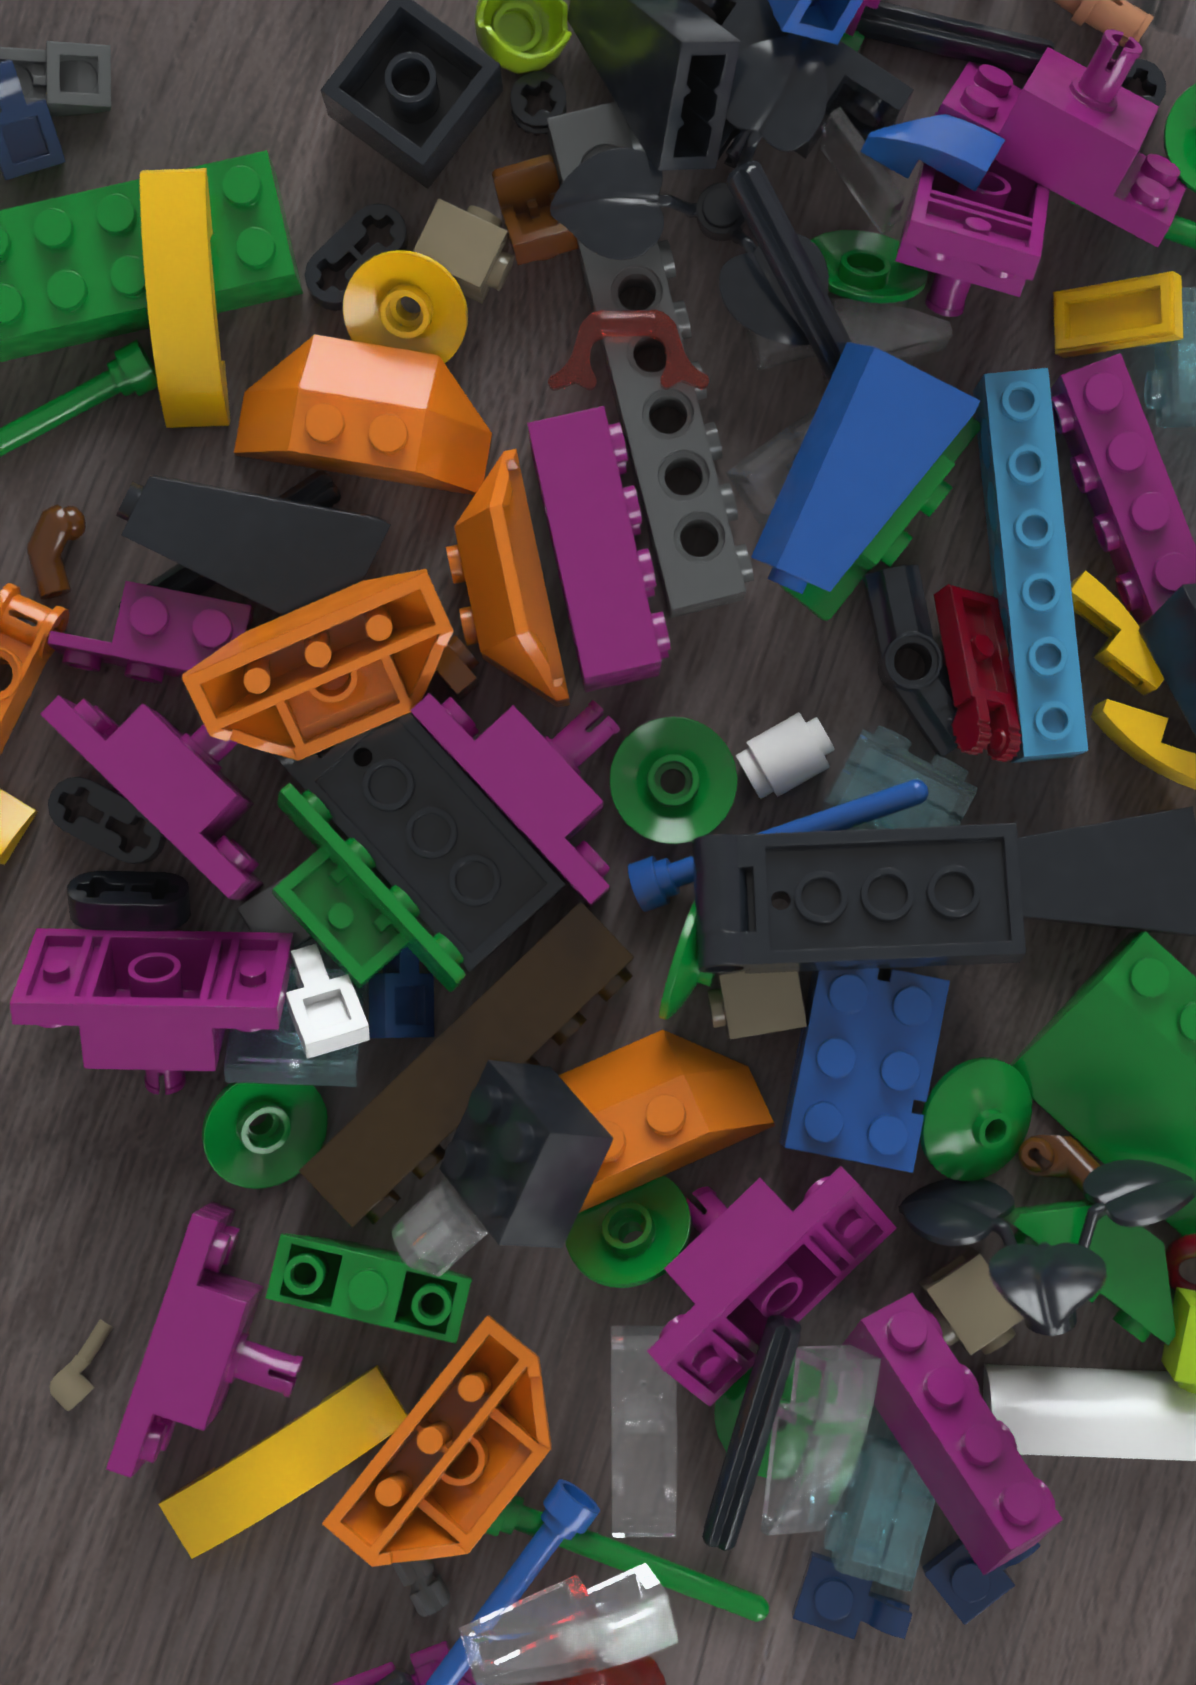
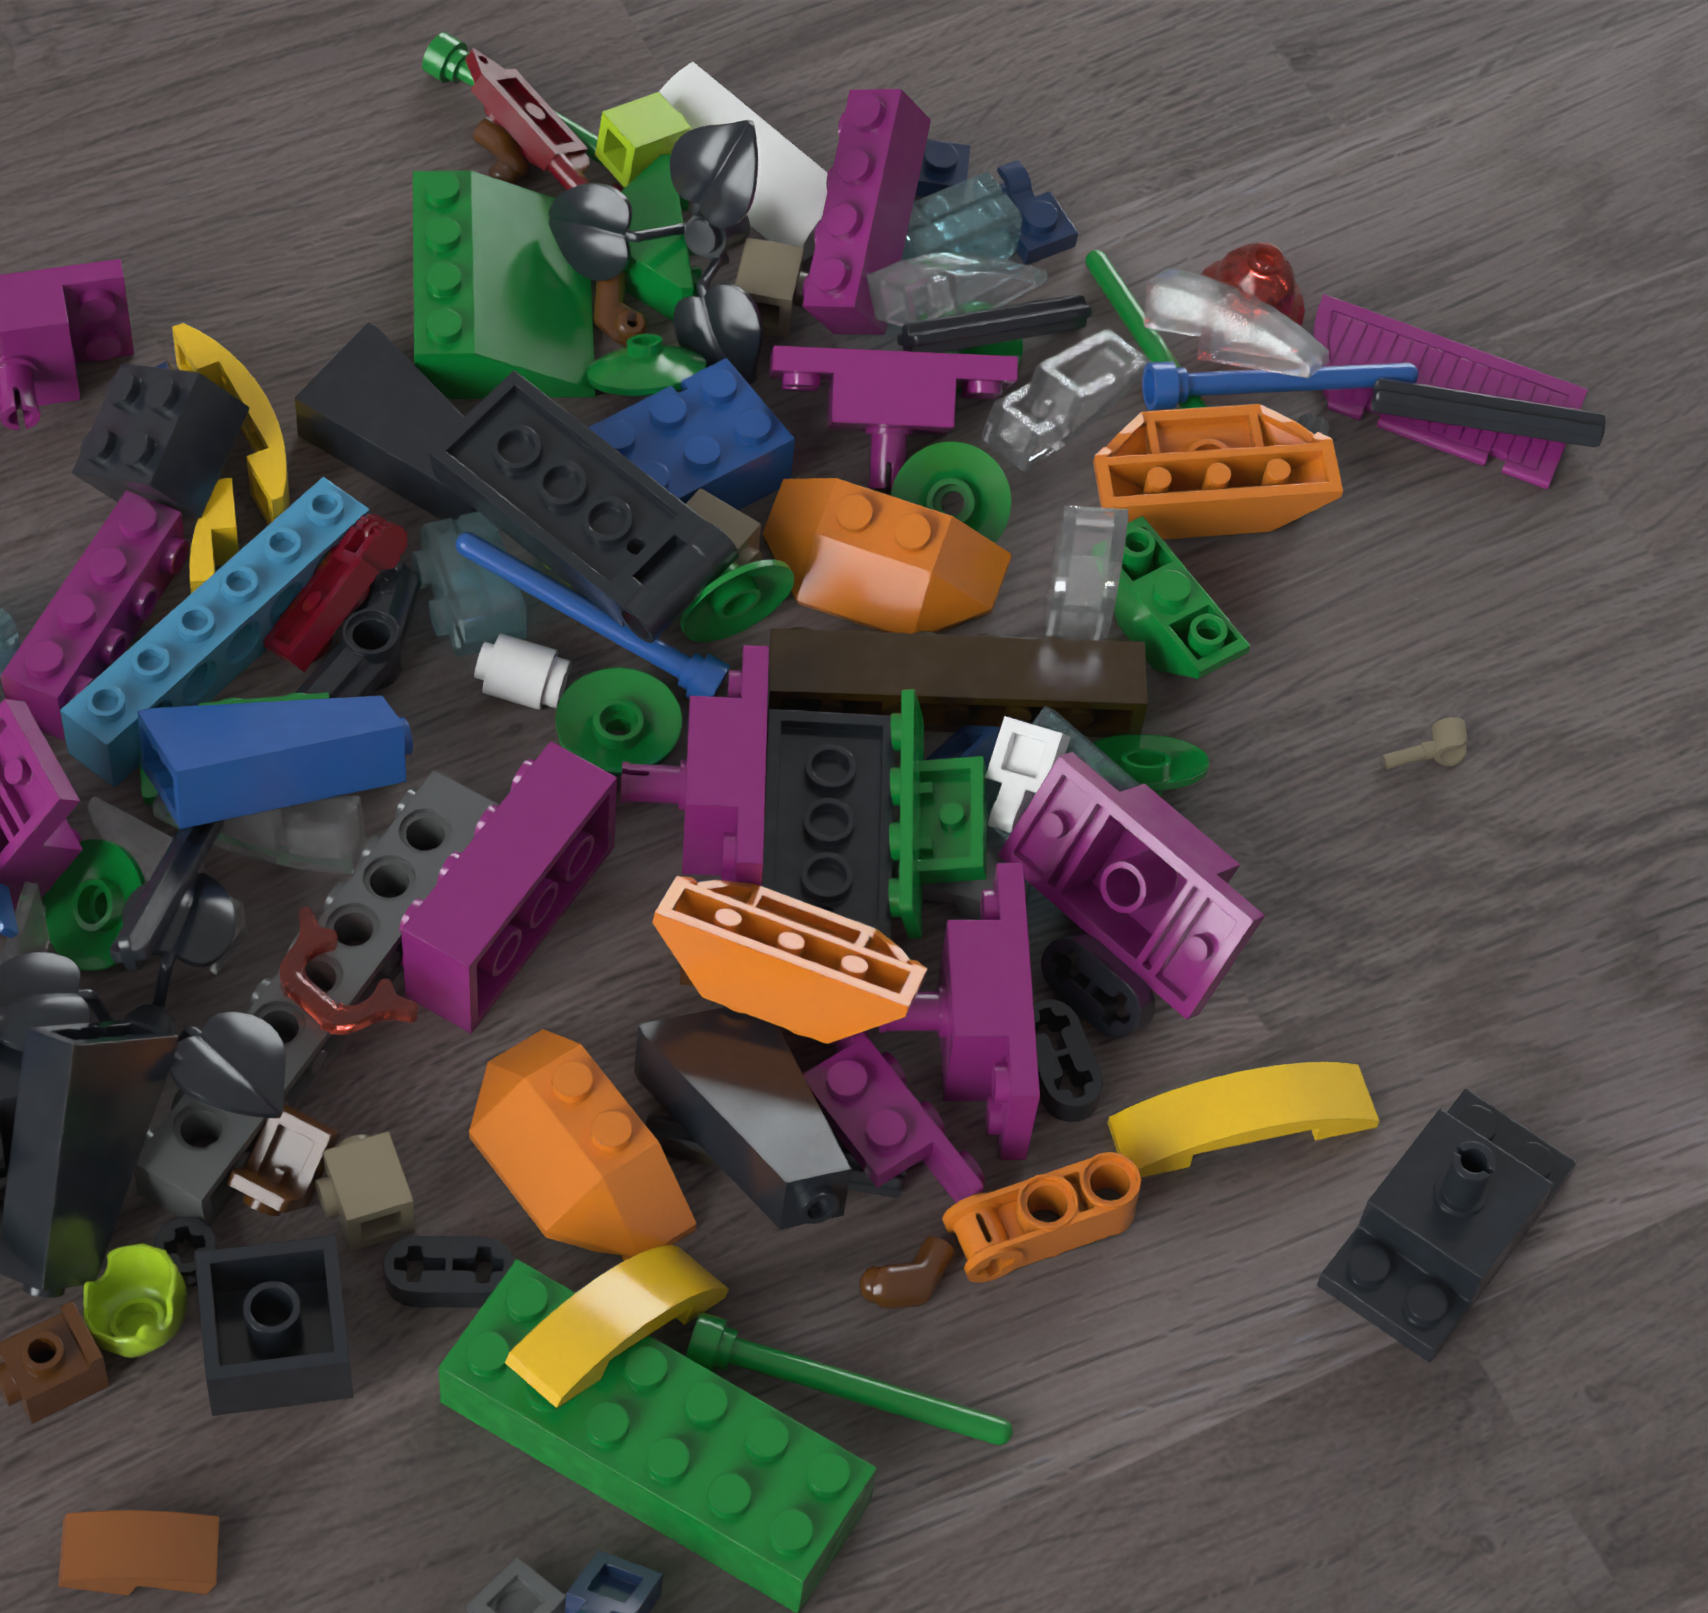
camera: 140 degrees left, 30 degrees down
magenta brick [106,1202,304,1478] -> none
yellow slope [158,1365,408,1559] -> none
yellow dish [343,250,468,363] -> none
black brick [439,1060,614,1248] -> none
orange wedge [446,449,570,708] -> none

